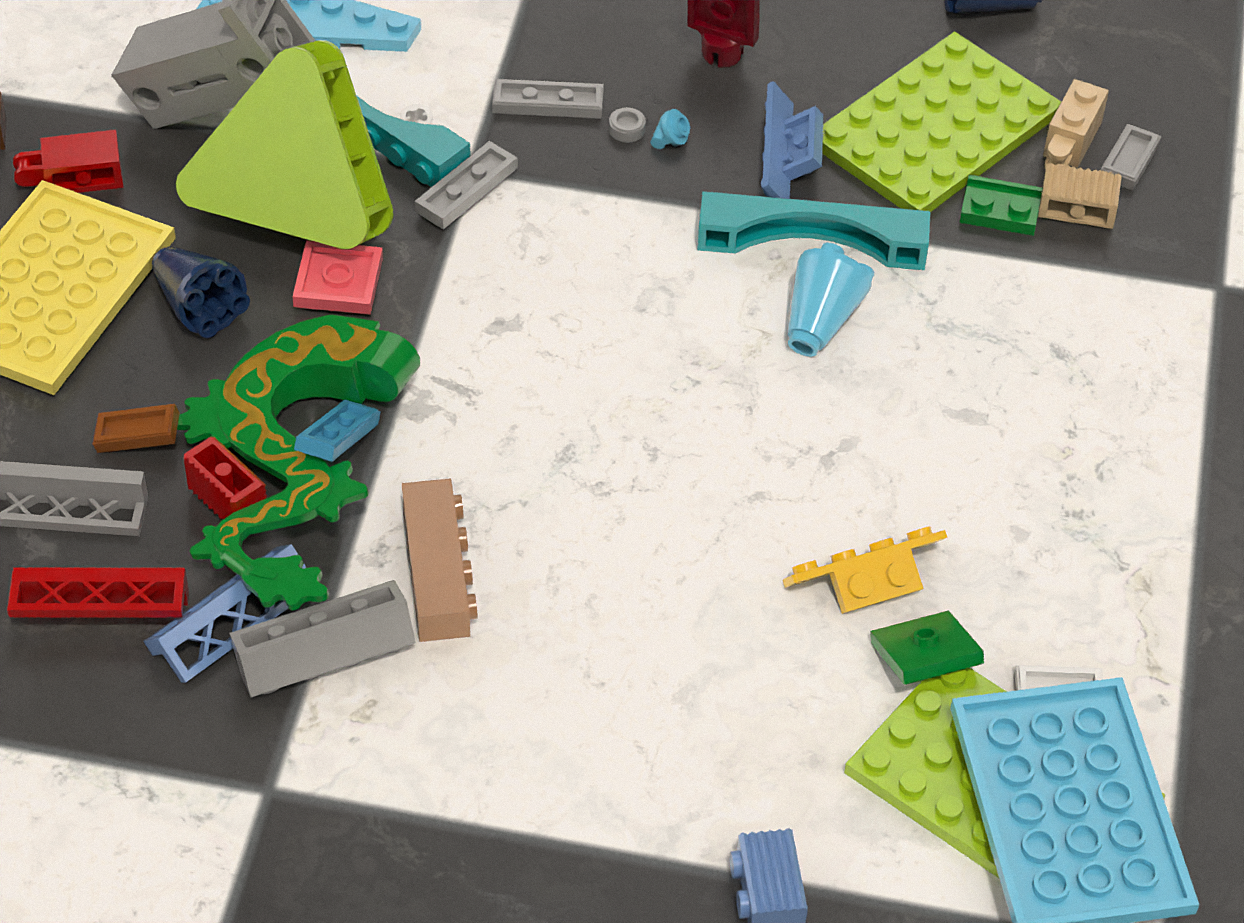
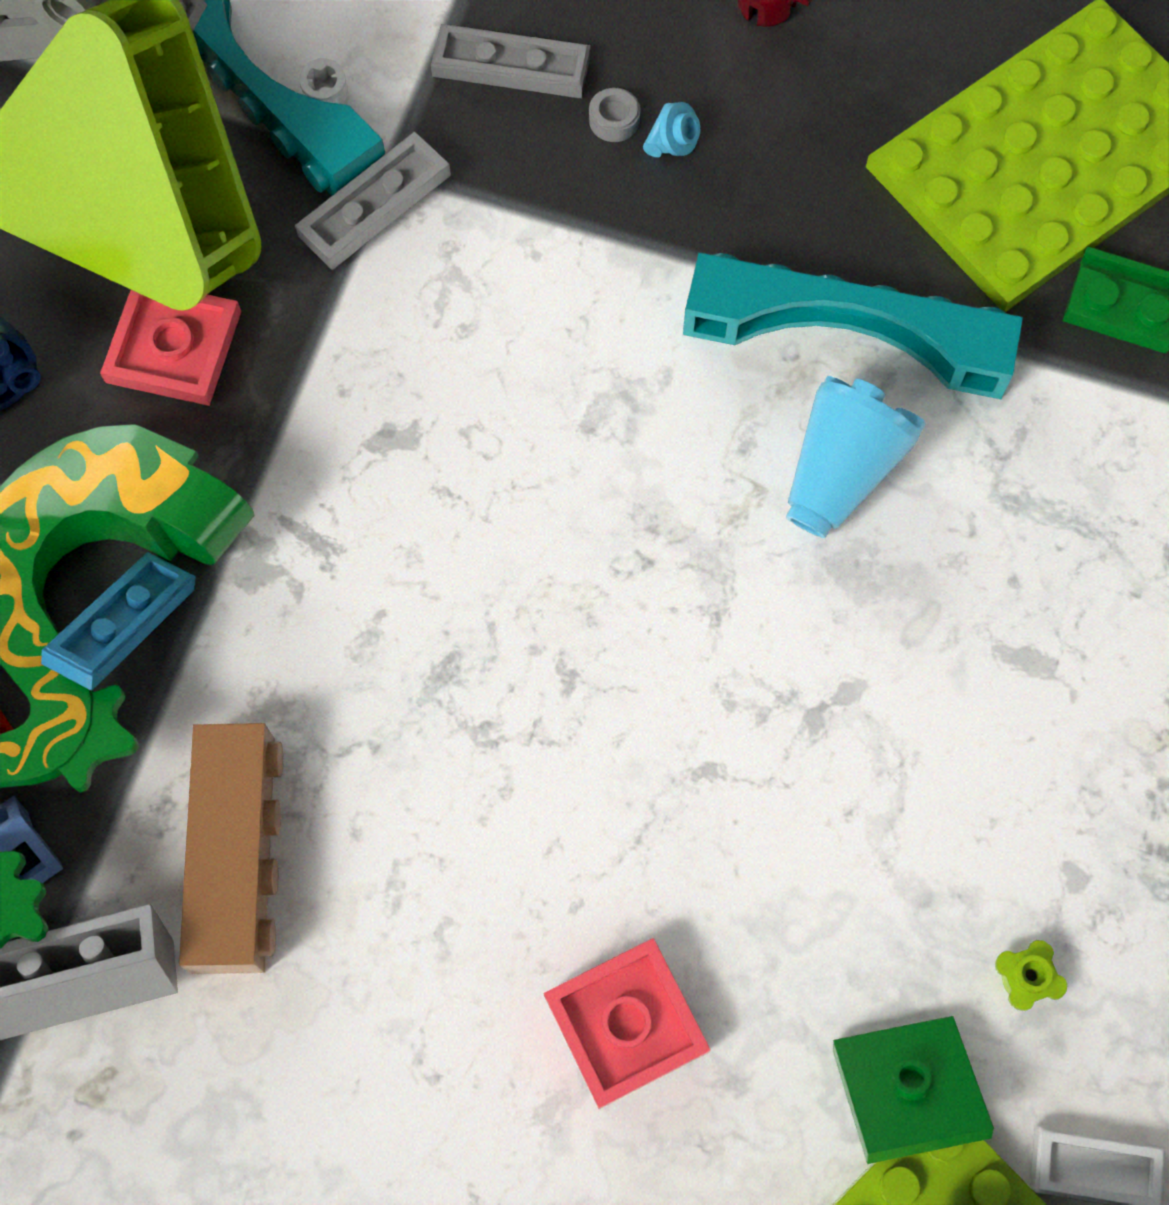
camera: 10 degrees right, 20 degrees up
medium blue bracket [761,81,823,199] -> none
yellow bracket [783,526,948,614] -> none
none -> coral plate [543,938,711,1109]
none -> lime plate [995,940,1067,1011]

